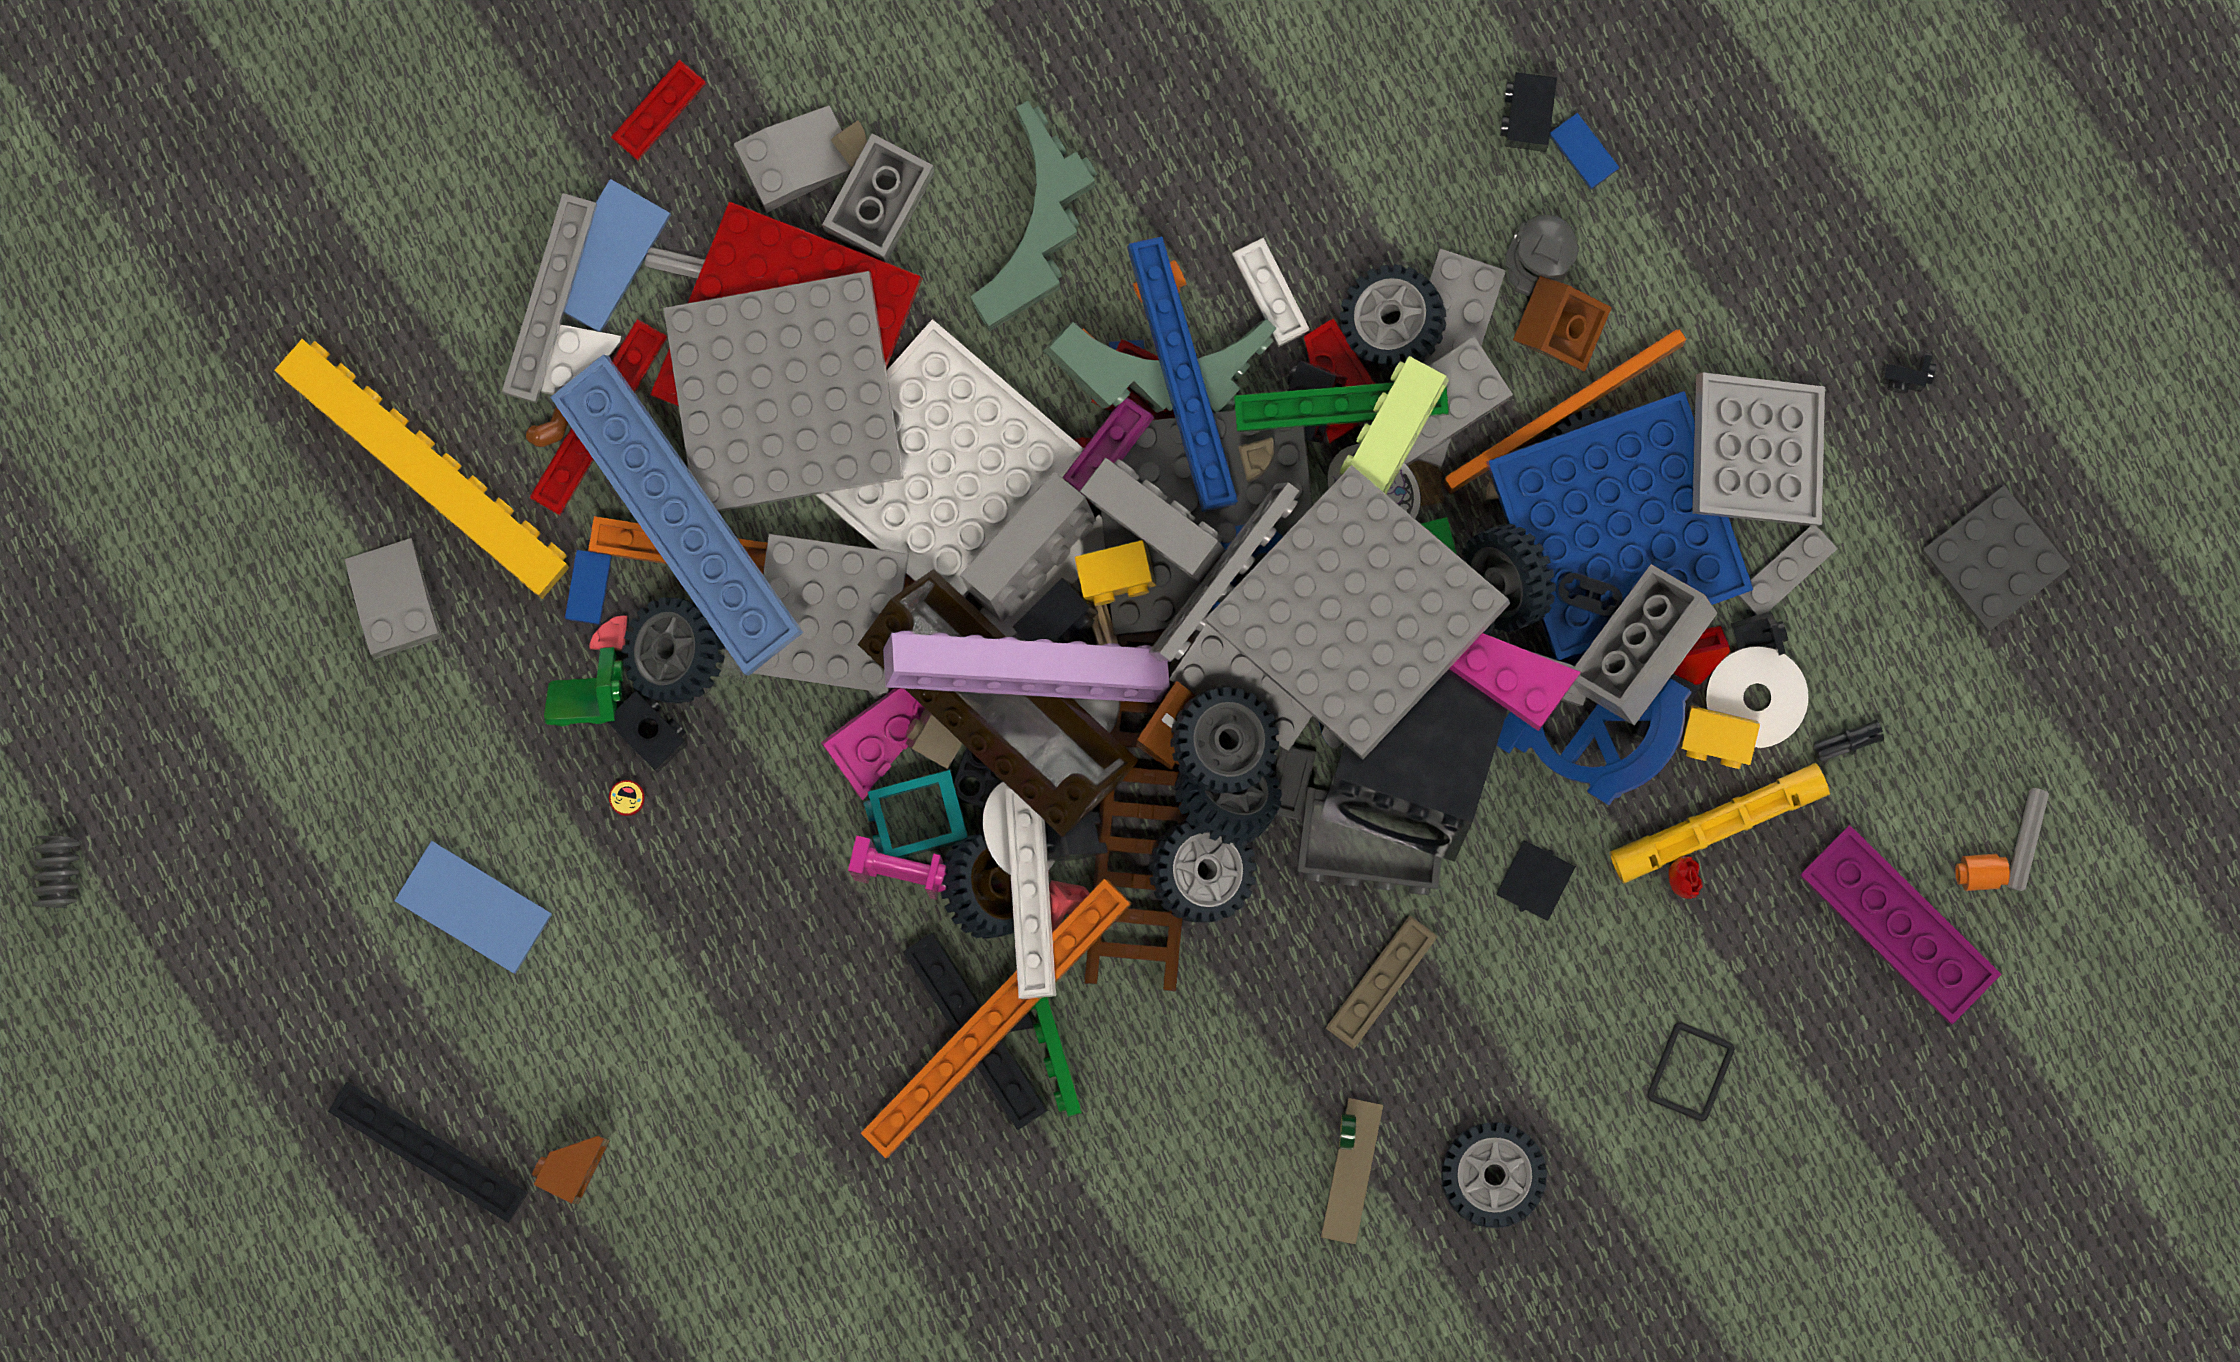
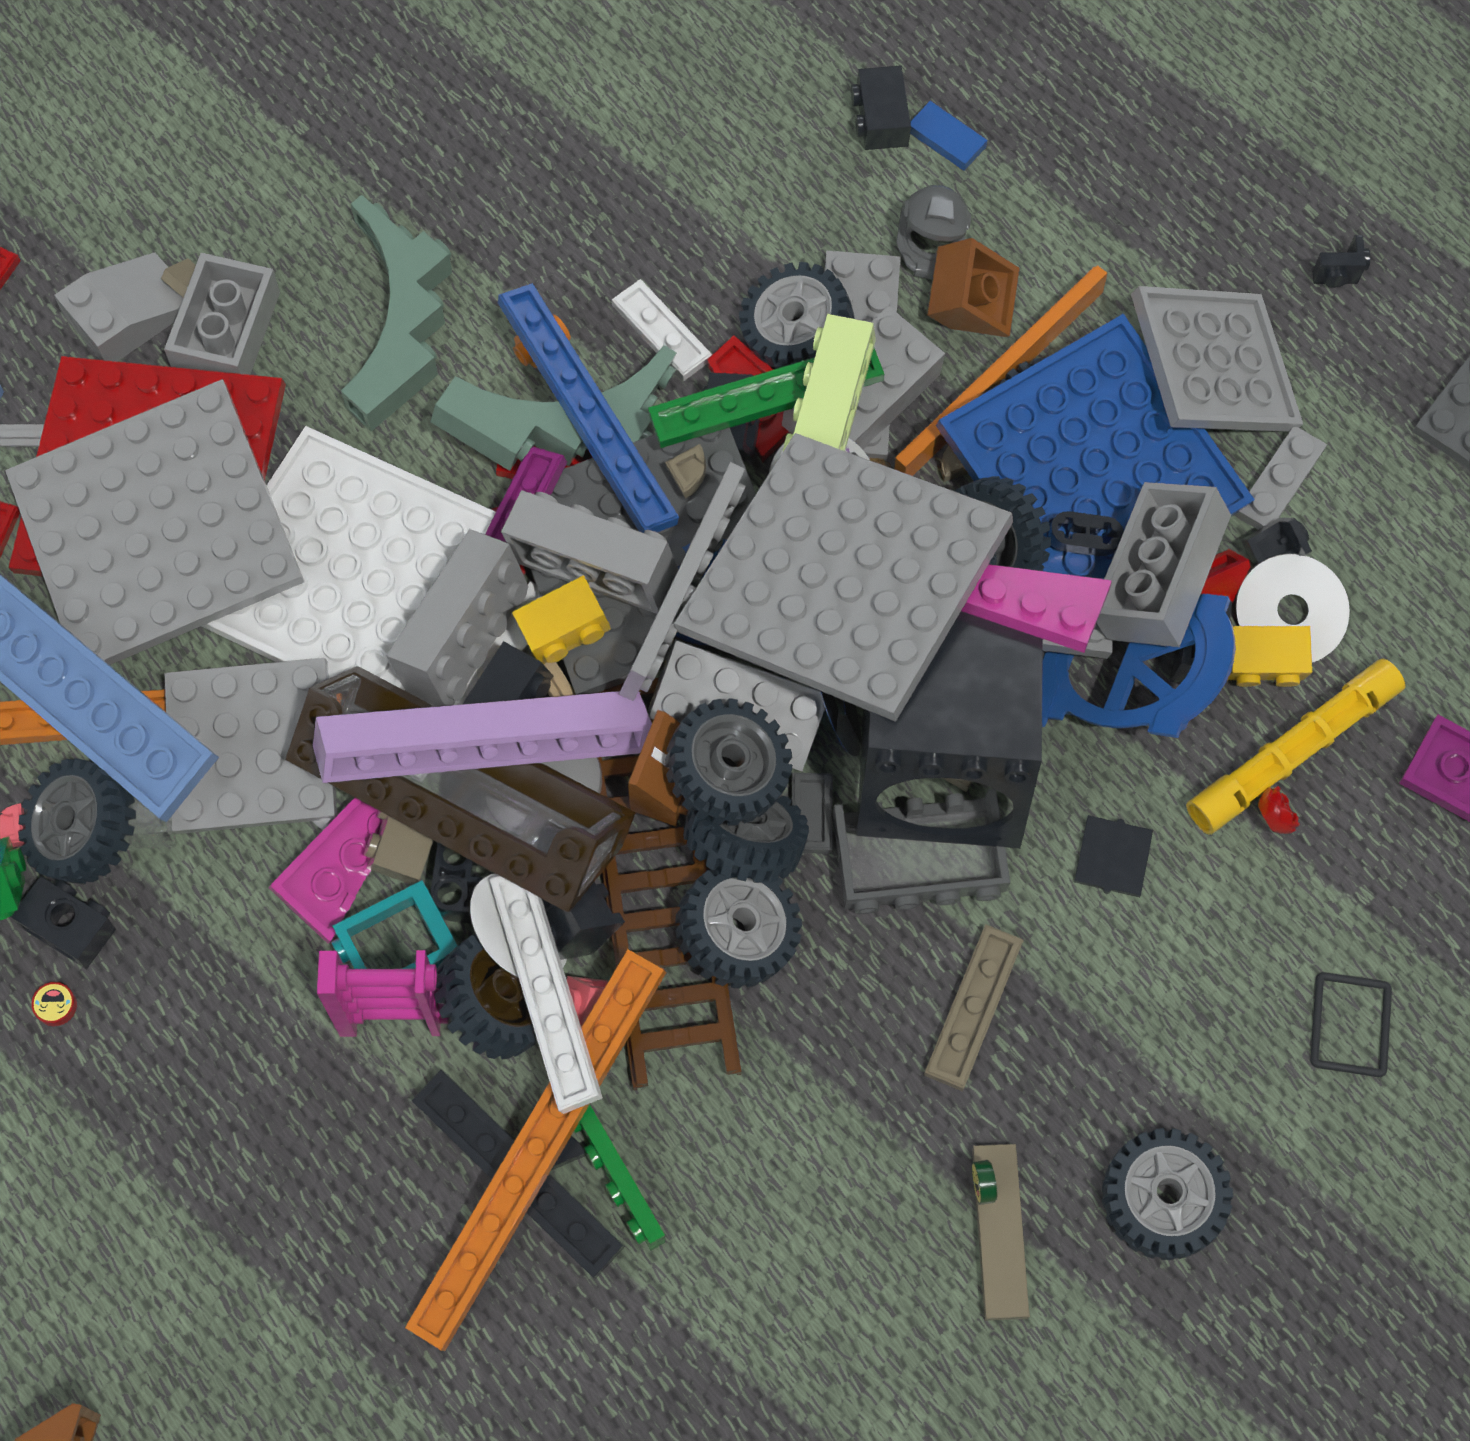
camera: 15 degrees left, 15 degrees down
black axle [1813,720,1884,761] -> none

